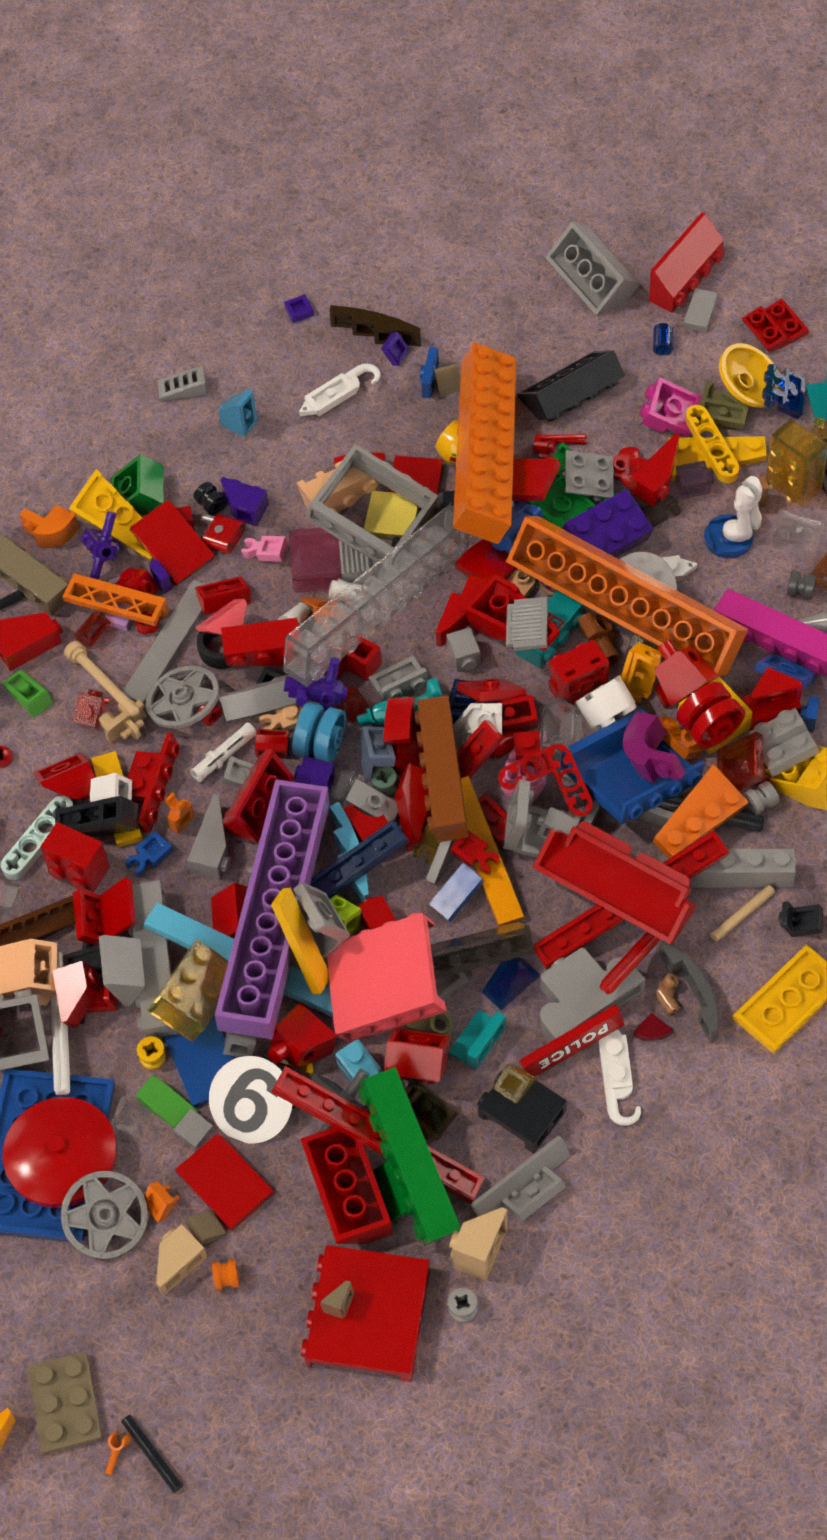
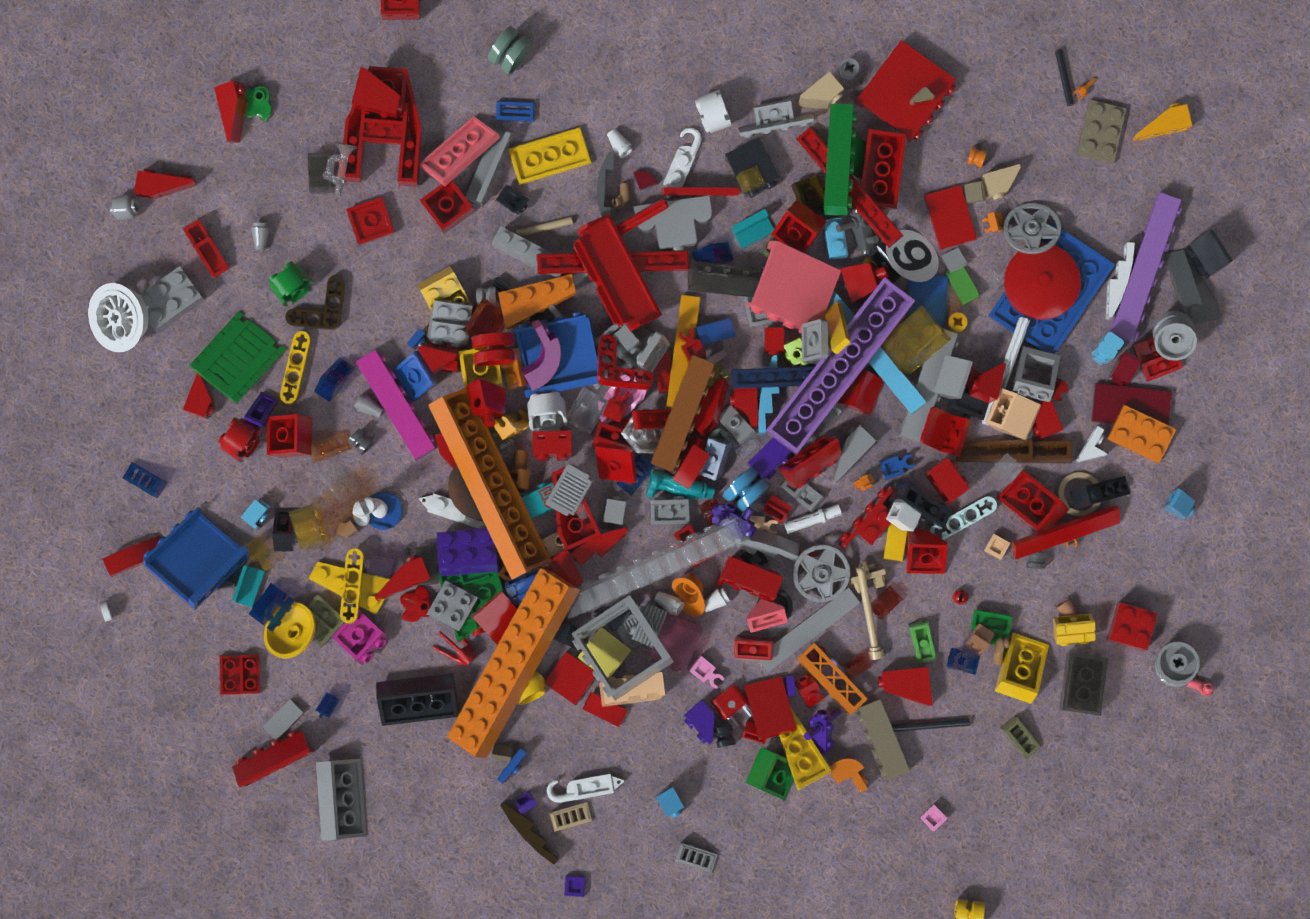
camera: 160 degrees left, 25 degrees up
none -> tan slope [549,802,592,832]
none -> white cone [607,129,632,158]
none -> white brick [695,90,732,133]

